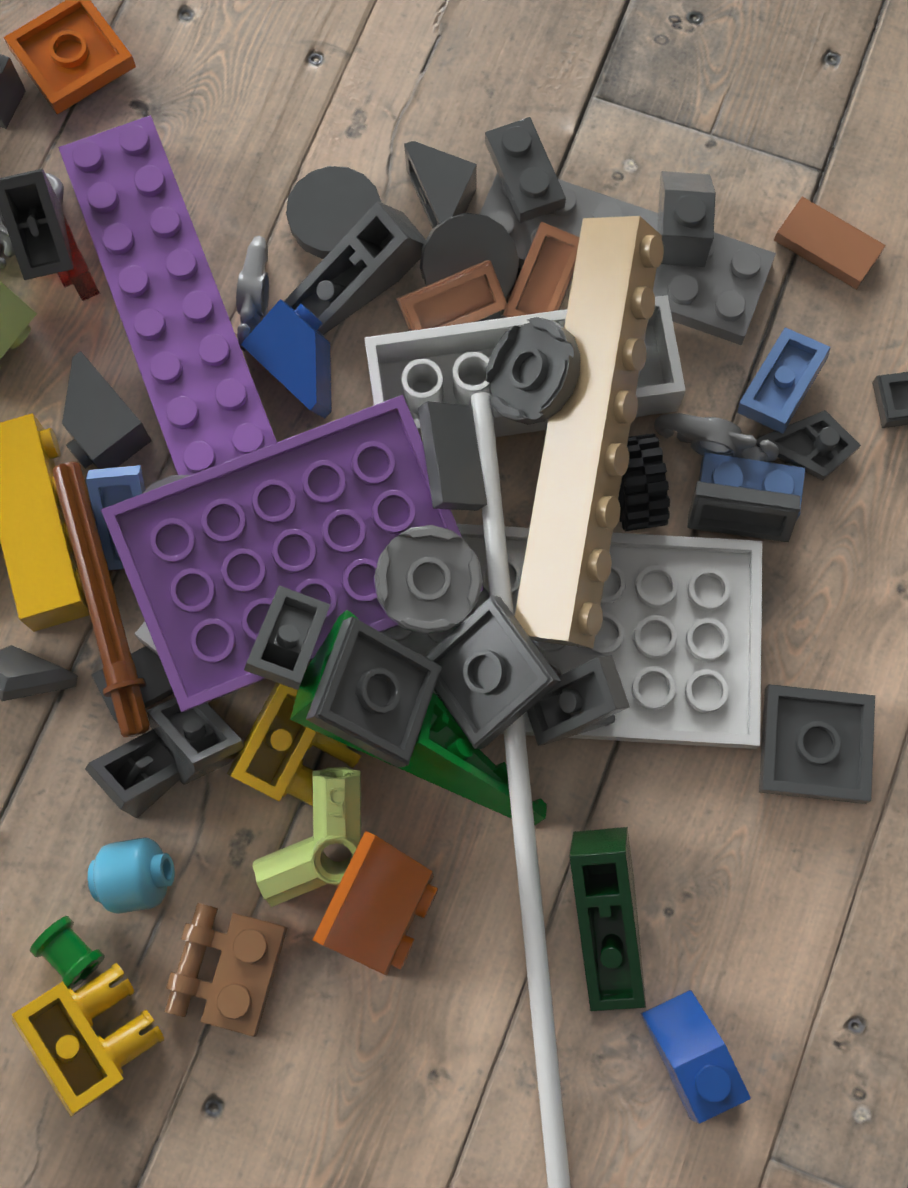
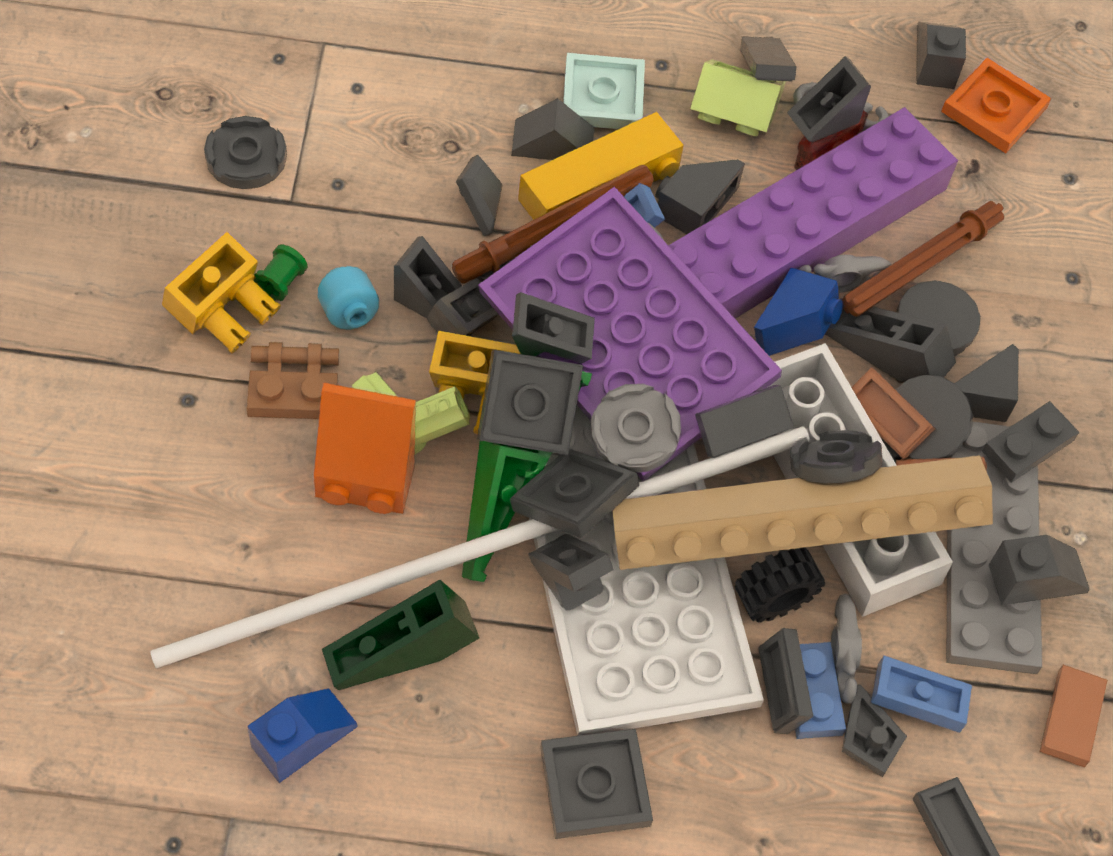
camera: 65 degrees right, 15 degrees down
none -> dark orange axle [842,201,1005,317]

